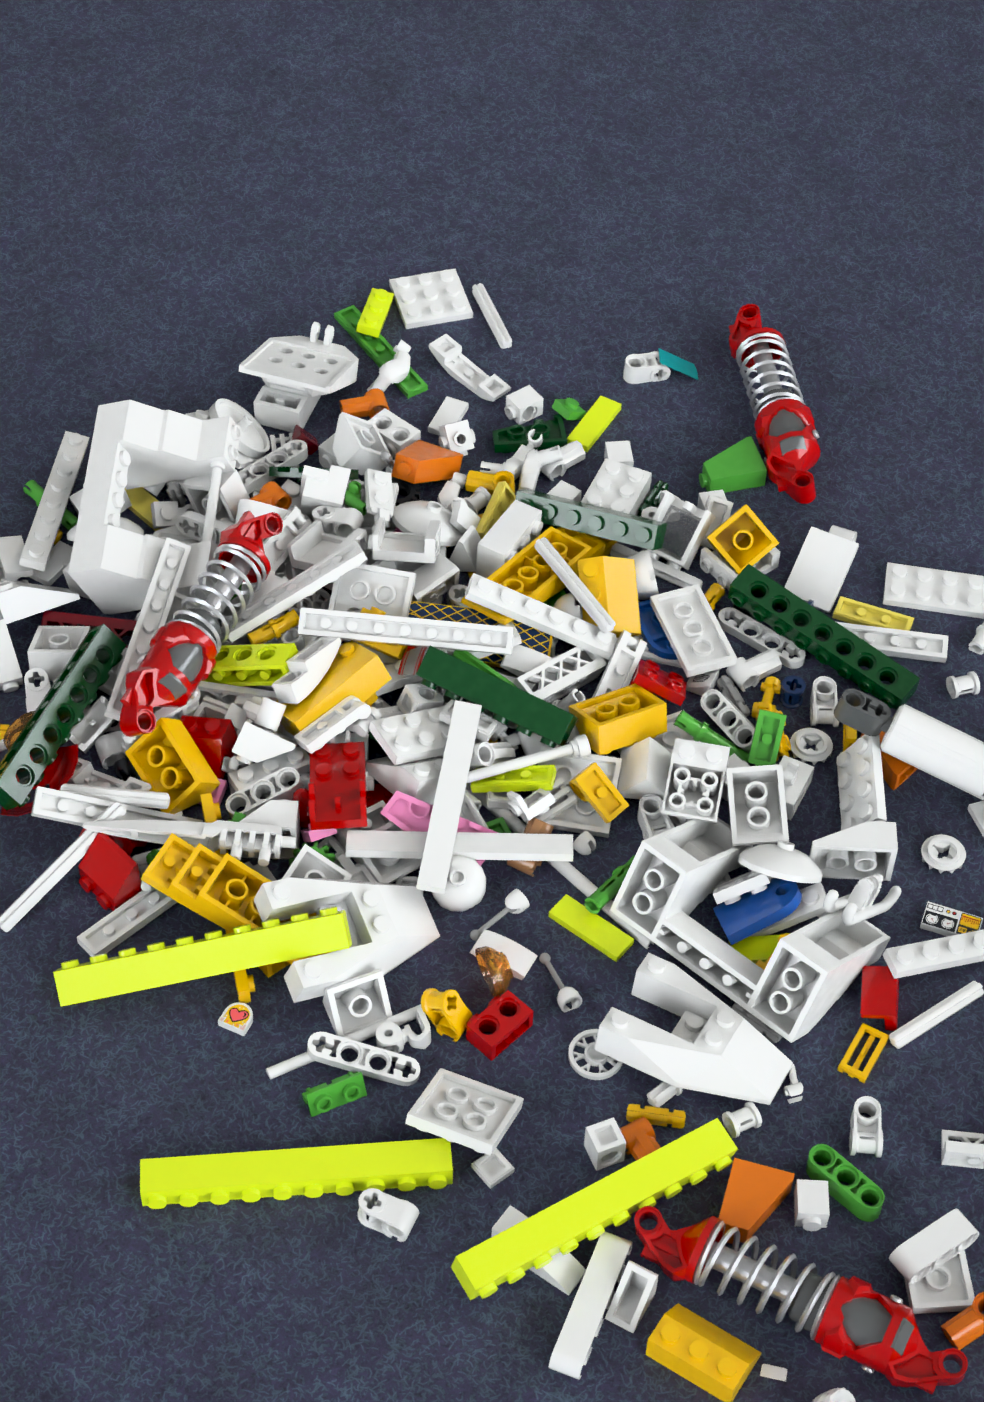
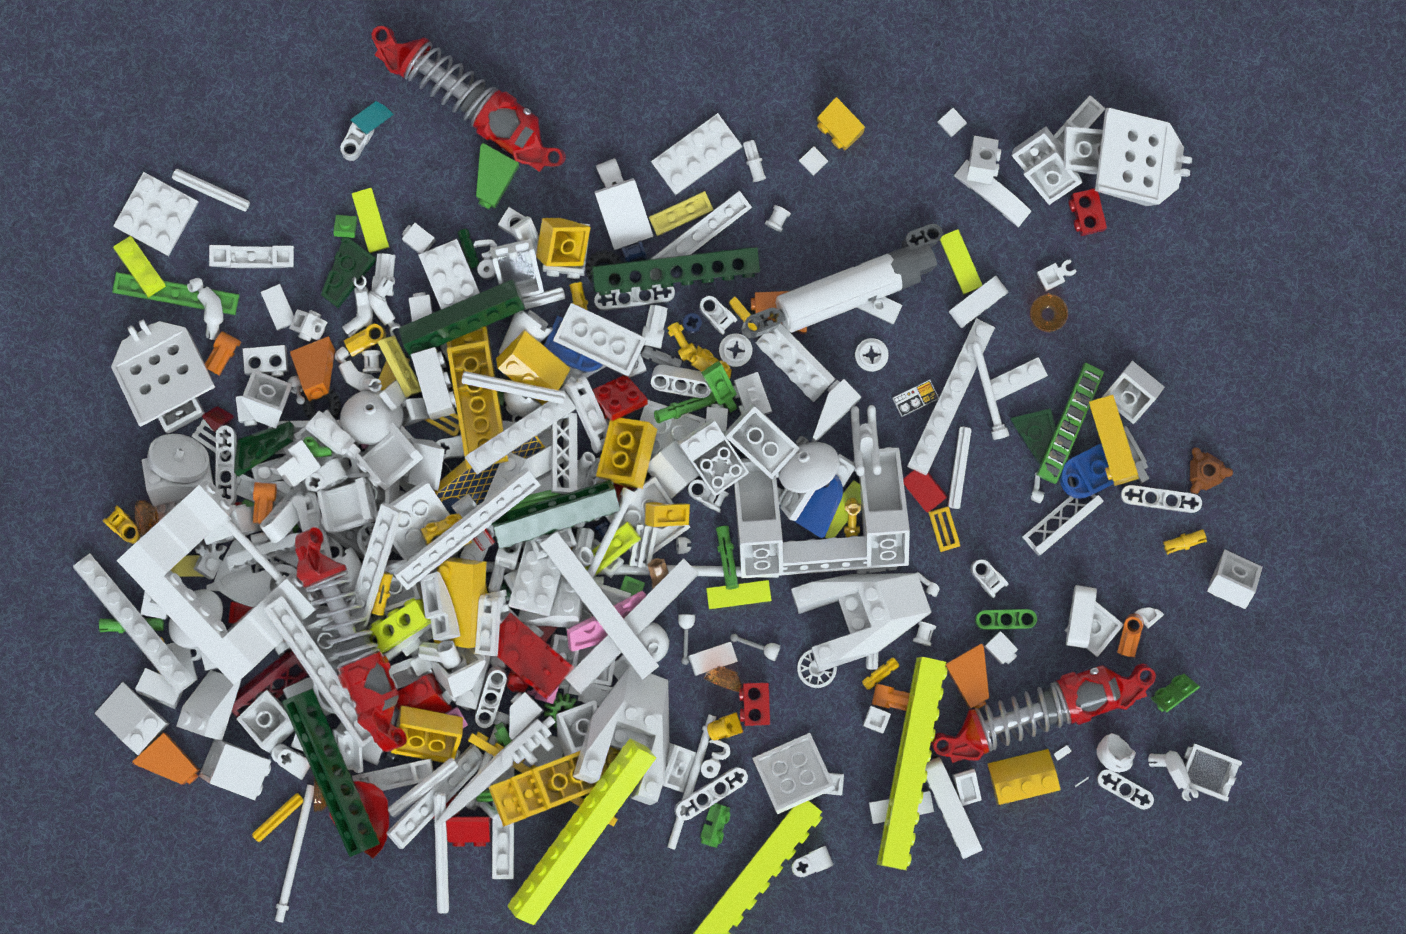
camera: 50 degrees left, 35 degrees up
tile [218,1002,253,1036] -> none
white brick [505,385,543,425] -> none
white bracket [506,788,556,821] -> none

